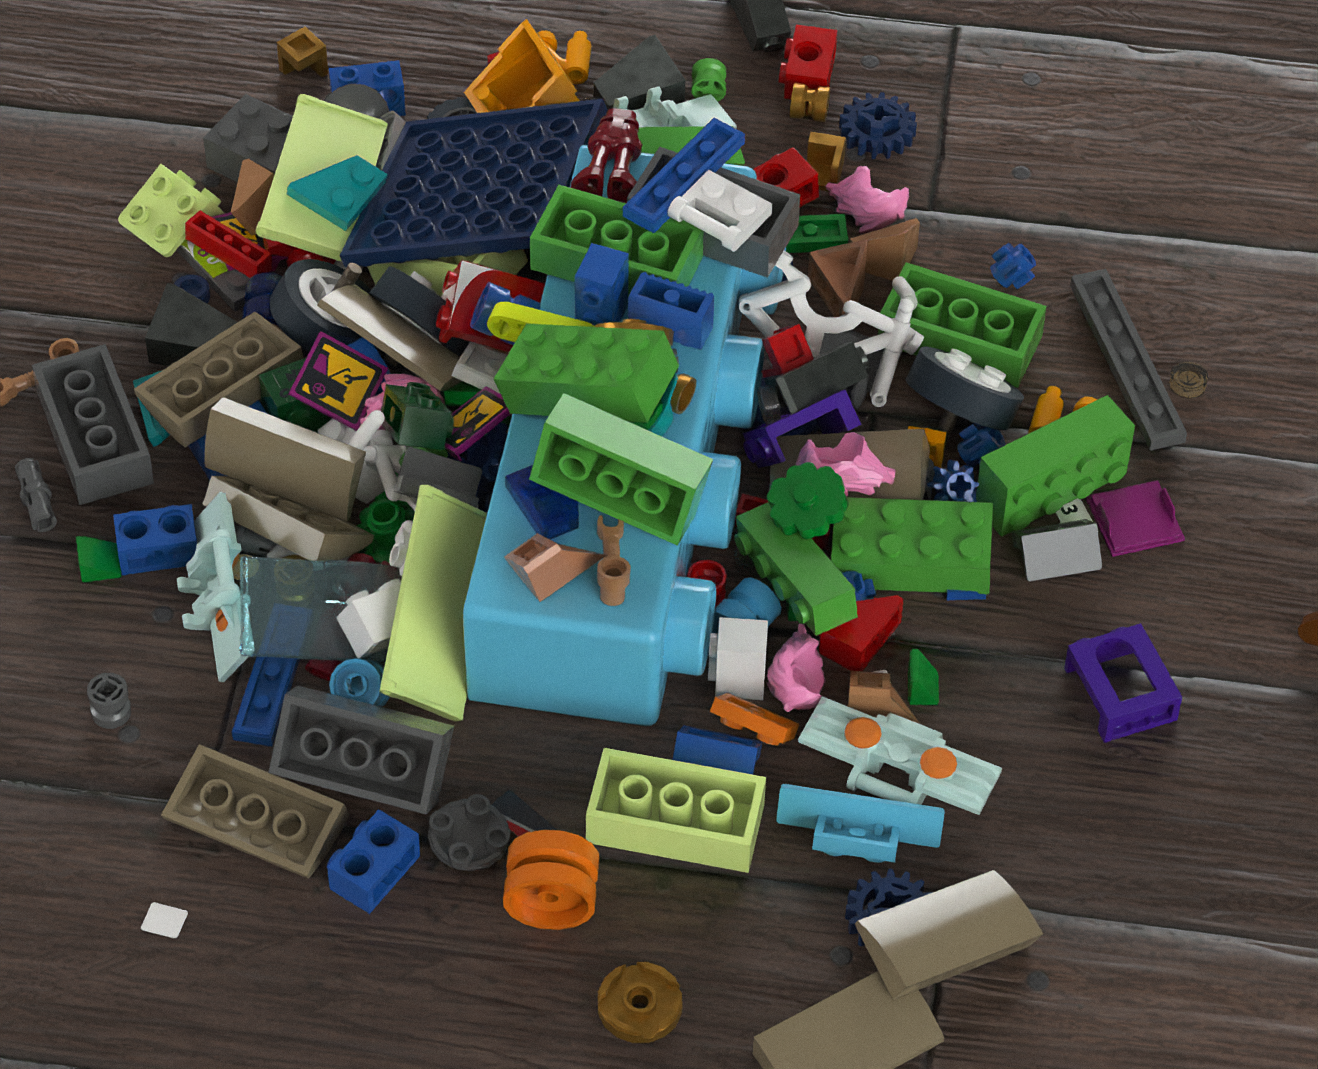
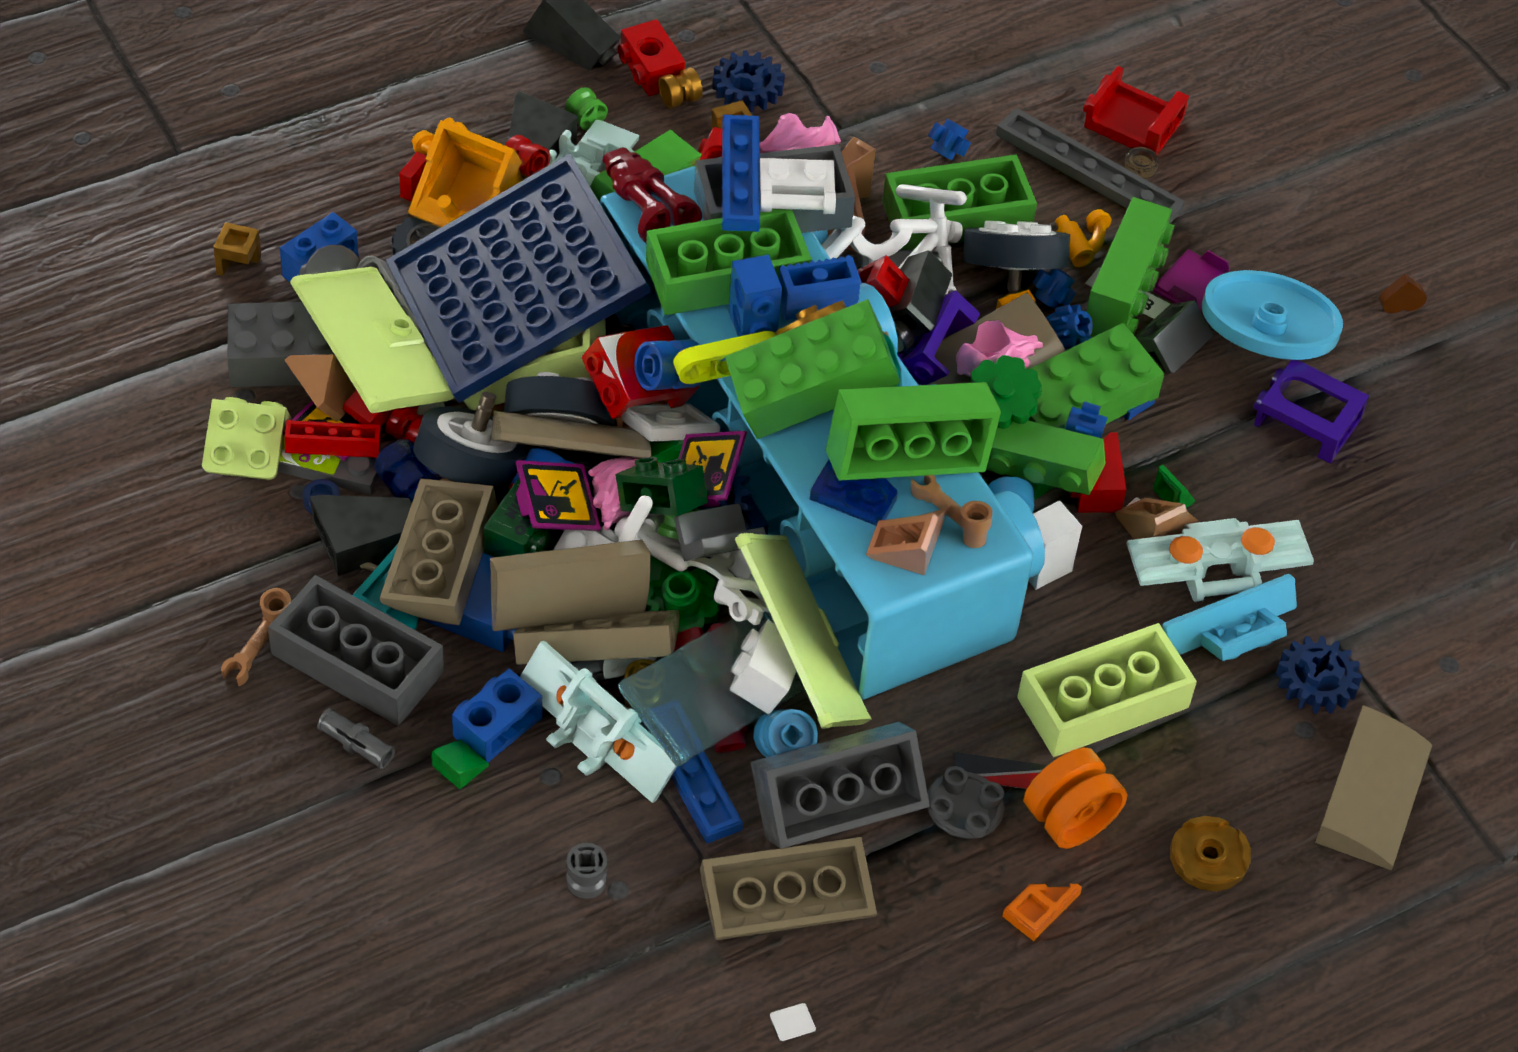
camera: 40 degrees left, 0 degrees up
teal wing [286,155,388,231] -> none
blue brick [327,809,420,914] -> none
blue panel [673,725,763,775] -> none
orange plate [710,693,799,746] -> none
bright pink hair [767,624,825,712] -> none
dark tan slope [855,870,1043,1000] -> none
none -> red wheel [505,135,550,177]
none -> orange tile [1002,884,1082,941]
none -> blue gear [1065,401,1107,438]
none -> red panel [1083,66,1189,159]
none -> medium azure dish [1202,270,1343,360]

